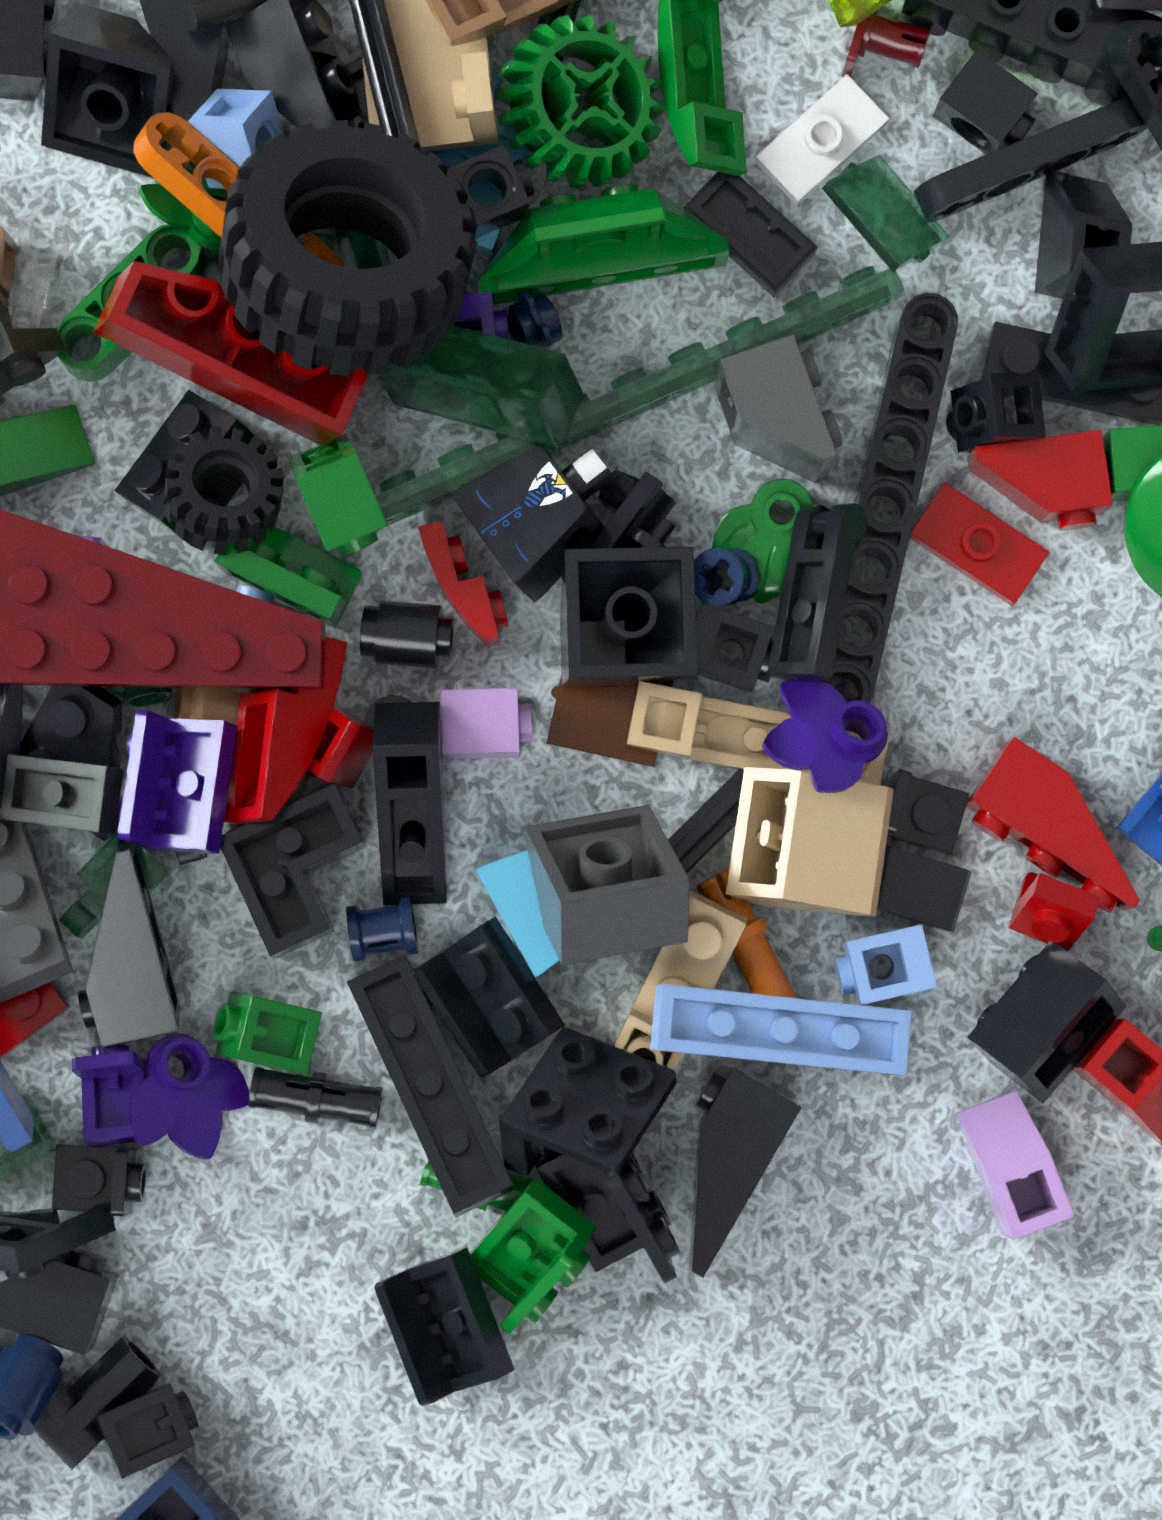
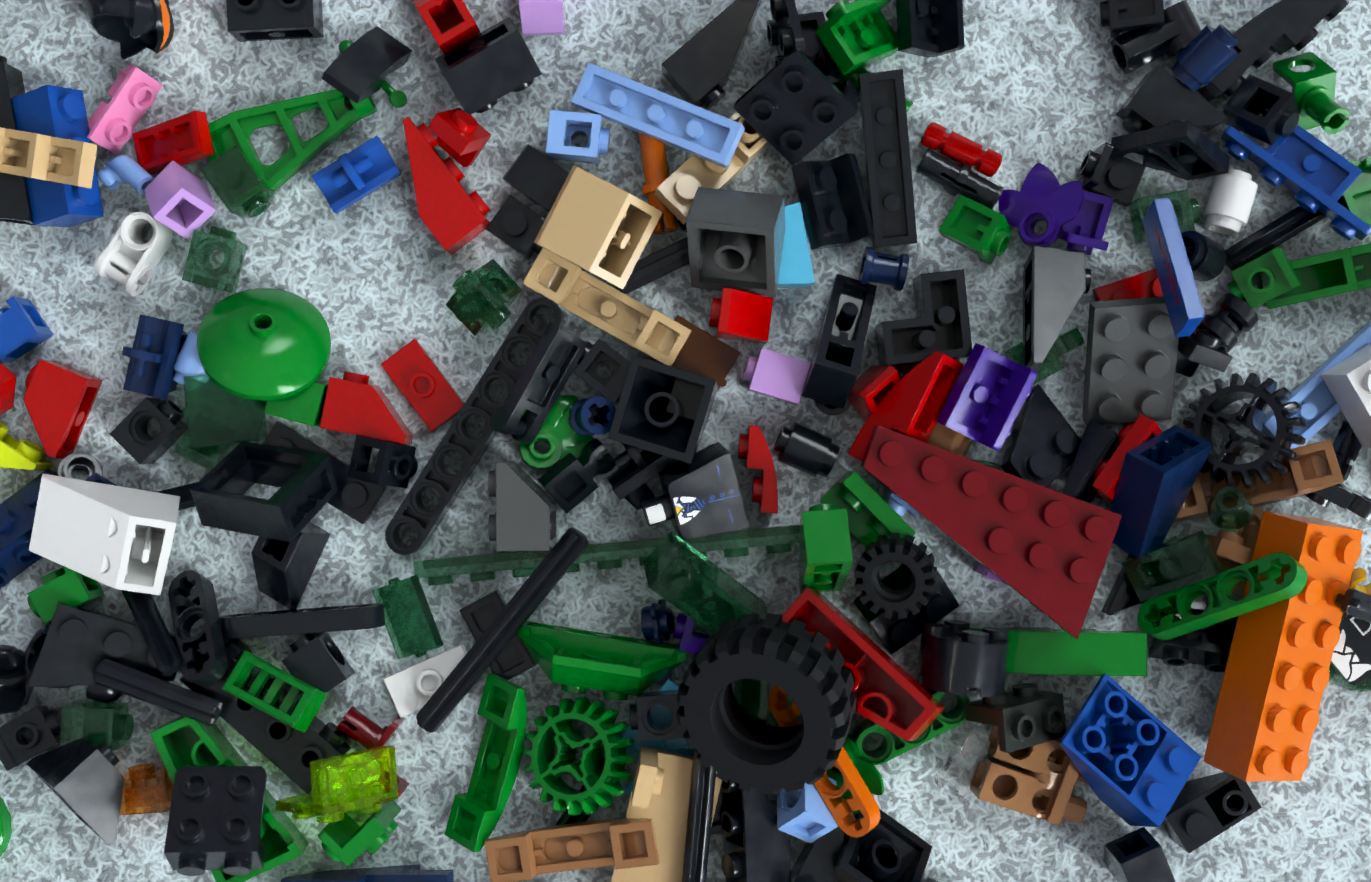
camera: 155 degrees left, 5 degrees up
pearl dark grey plate [0,754,124,834] -> none
dark purple plate [762,679,888,793] -> none
none -> green slope [222,650,326,732]
none -> black axle [416,527,589,733]
none -> clear green brick [446,259,522,336]
none -> black plate [538,438,616,514]
none -> red slope [709,288,773,344]
none -> black brick [917,620,1009,697]
none -> red axle [921,122,1003,177]

